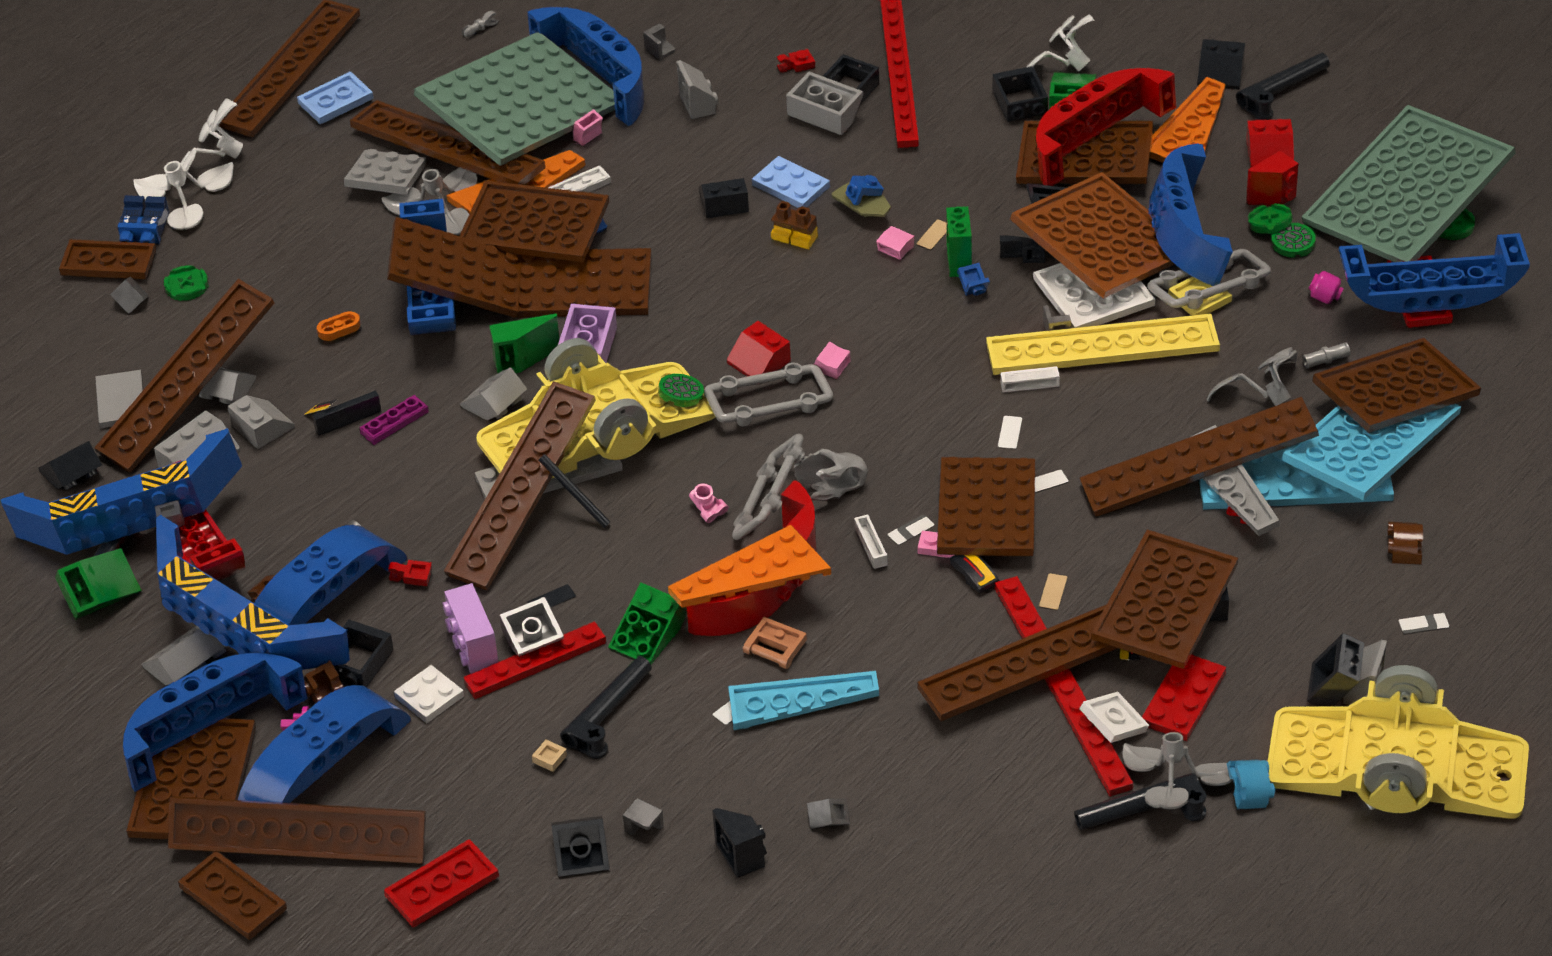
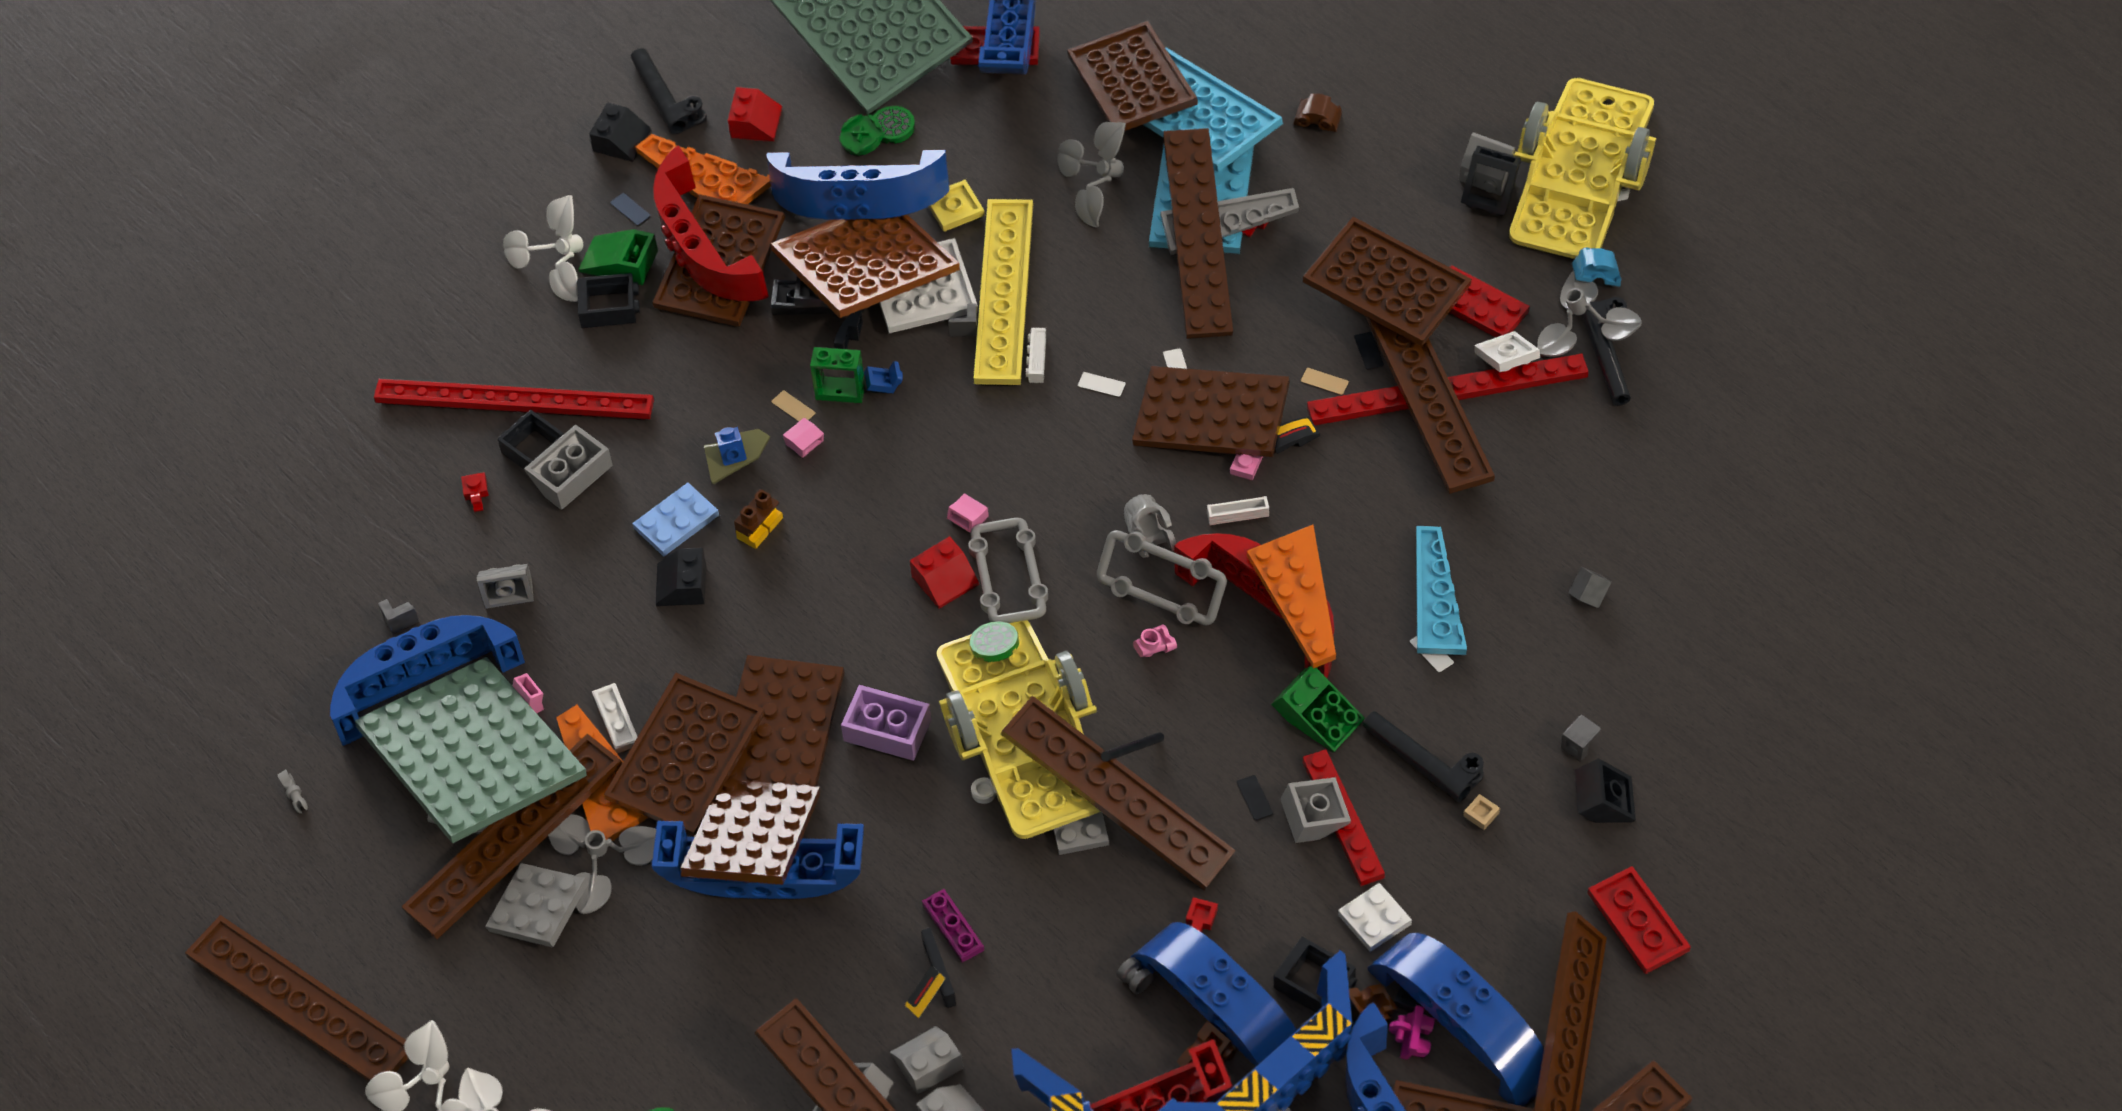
camera: 80 degrees left, 10 degrees up
light blue plate [297,72,374,124] -> none
orange plate [317,311,361,341] -> none
lavender brick [442,583,498,674] -> none
light grey slope [460,367,527,420] -> none
green slope [489,313,560,374] -> none
black slope [712,808,767,878] -> none
nougat plate [743,617,807,669] -> none
white sticker [888,515,934,545] -> none
light grey bar [1148,249,1271,309] -> none
red slope [1246,151,1299,206] -> none
light grey pin [1302,342,1351,369] -> none
dark pink head [1308,271,1344,304] -> none
white sticker [1399,613,1449,634] -> none

